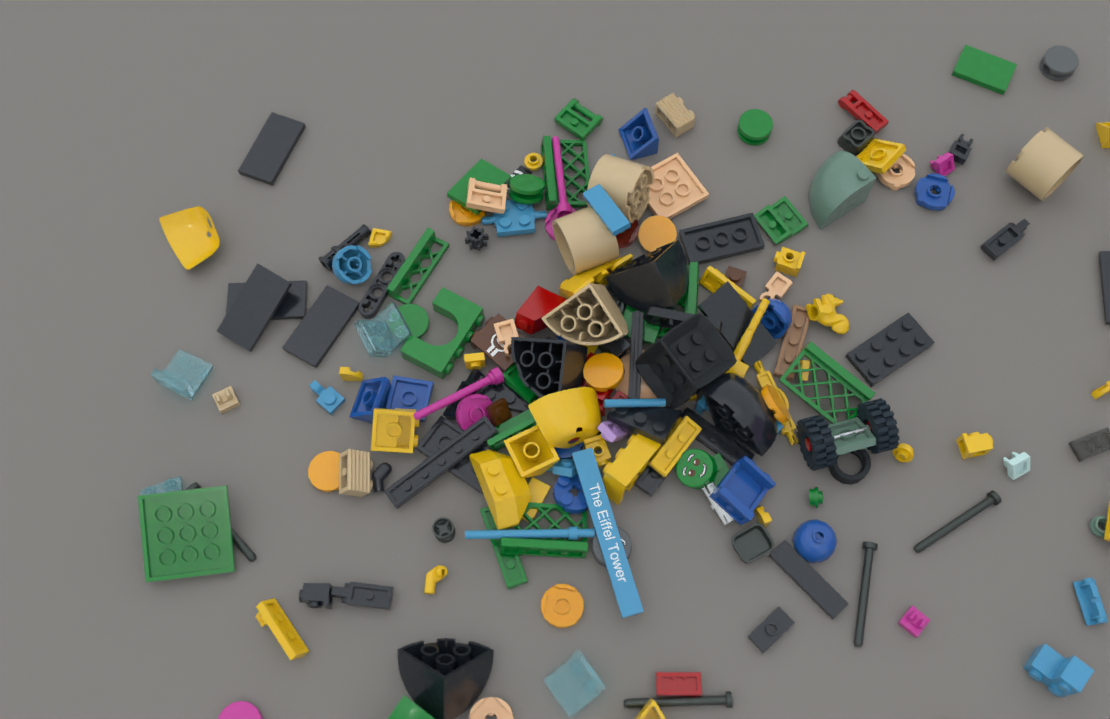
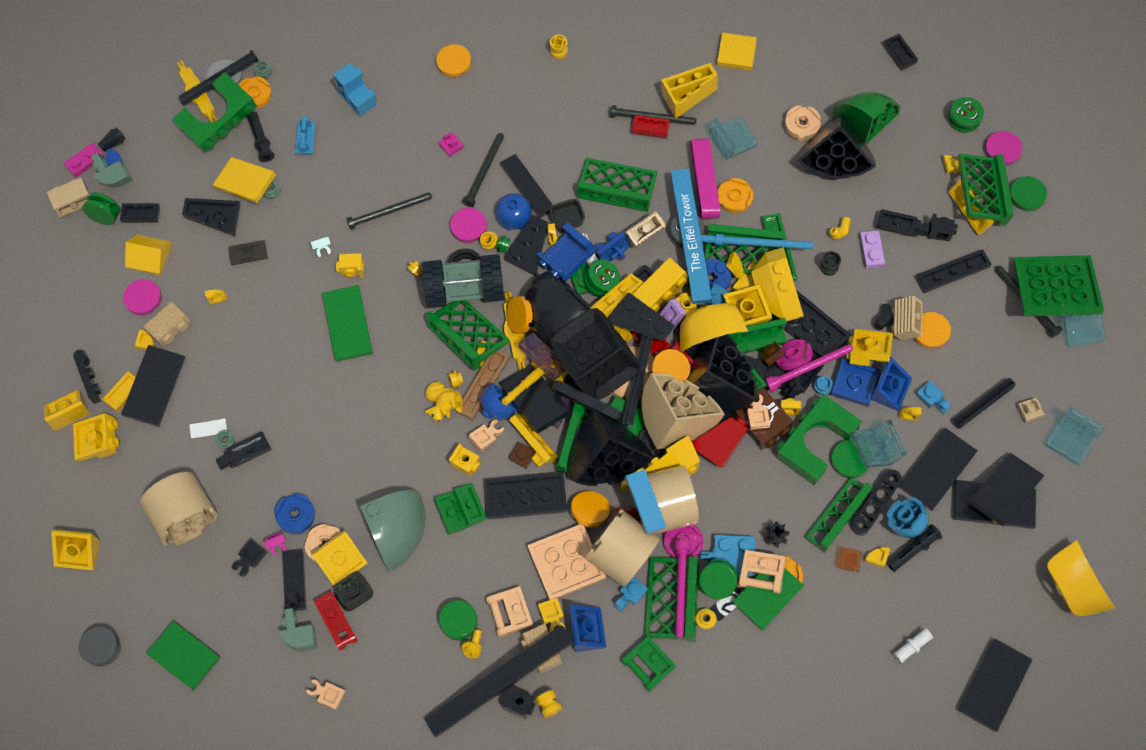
camera: 170 degrees left, 0 degrees up
black tile [384,416,498,509] -> none
dark azure piece [603,398,666,408] -> none
black plate [748,606,795,653] -> none
black plate [845,312,935,387] -> none
none -> white sticker [189,418,227,438]
none -> sand green plate [215,430,235,449]
none -> sand green brick [279,608,318,652]
none -> black hinge [283,550,307,611]
none -> light nougat plate [306,680,346,711]
none -> green tile [322,285,373,362]
none -> black tile [424,625,574,738]
none -> yellow plate [448,370,463,388]
none -> dark pink tile [450,208,487,243]
none -> yellow plate [461,629,482,659]
none -> yellow plate [480,232,498,250]
none -> light nougat plate [486,586,533,637]
none -> black brick [502,687,536,719]
none -> black wing [504,214,548,277]
none -> plate [518,332,566,380]
none -> yellow wheel [535,690,563,718]
none -> yellow plate [538,598,565,632]
none -> green fence [577,158,657,212]
none -> blue hips [595,232,629,262]
none -> tan brick [625,211,666,248]
none -> dark pink beam [690,138,720,220]
none -> yellow tile [726,252,743,278]
none -> dark azure plate [814,376,834,395]
none -> clear orange plate [838,547,862,572]
none -> lavender plate [860,231,885,269]
none -> white pin [893,628,933,664]
none -> black tile [915,249,992,293]
none -> yellow tile [942,155,960,174]
none -> black axle [953,378,1016,429]
none -> green fence [958,154,1014,226]
none -> green tile [1010,176,1047,211]

